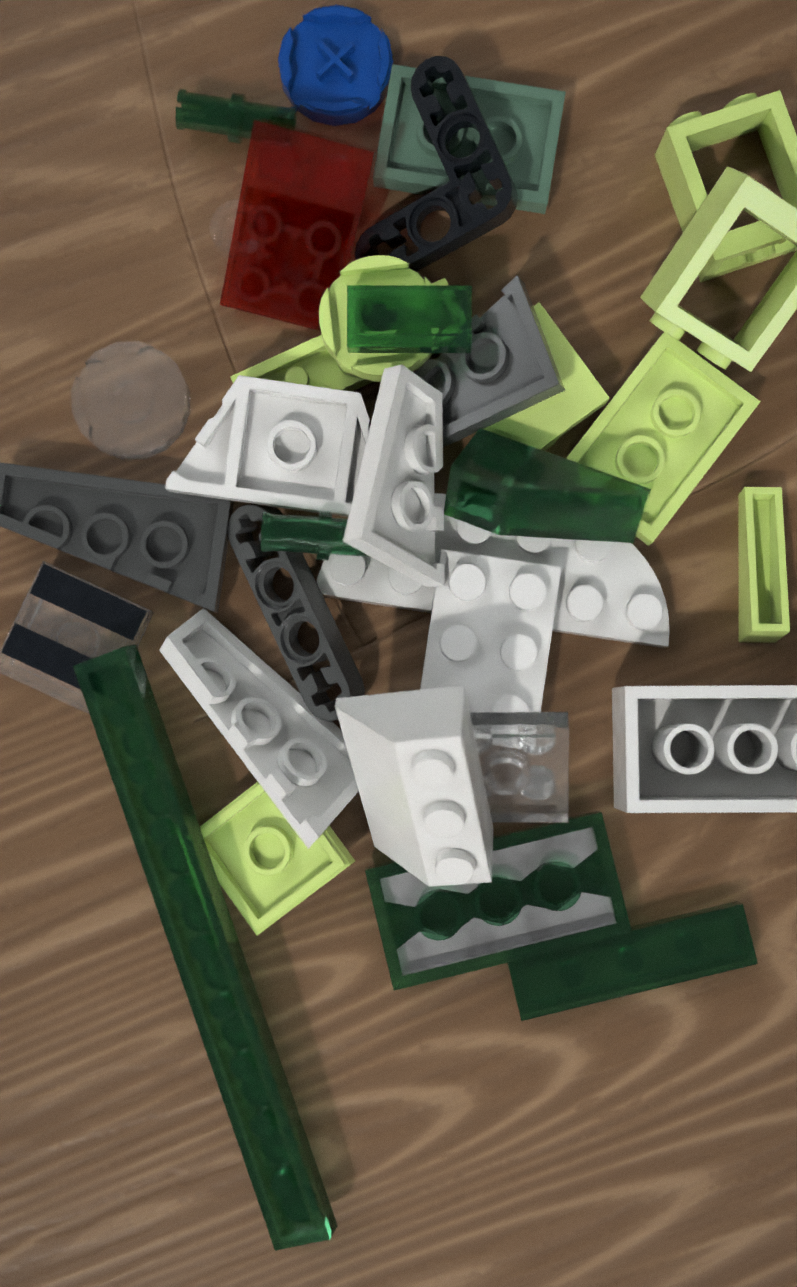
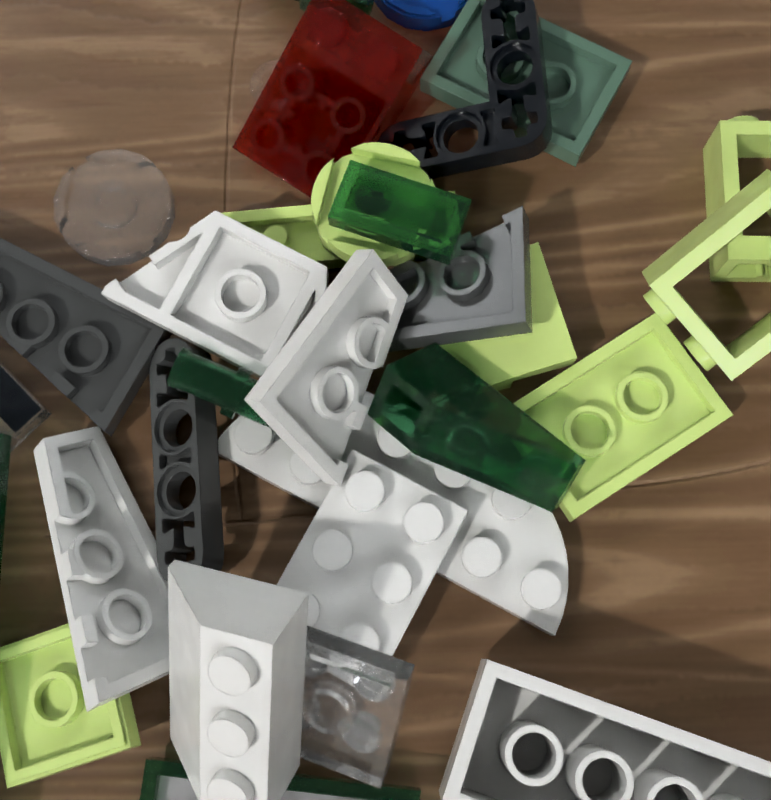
camera: 20 degrees right, 10 degrees down
yellowish green piece [738,487,790,643] -> none

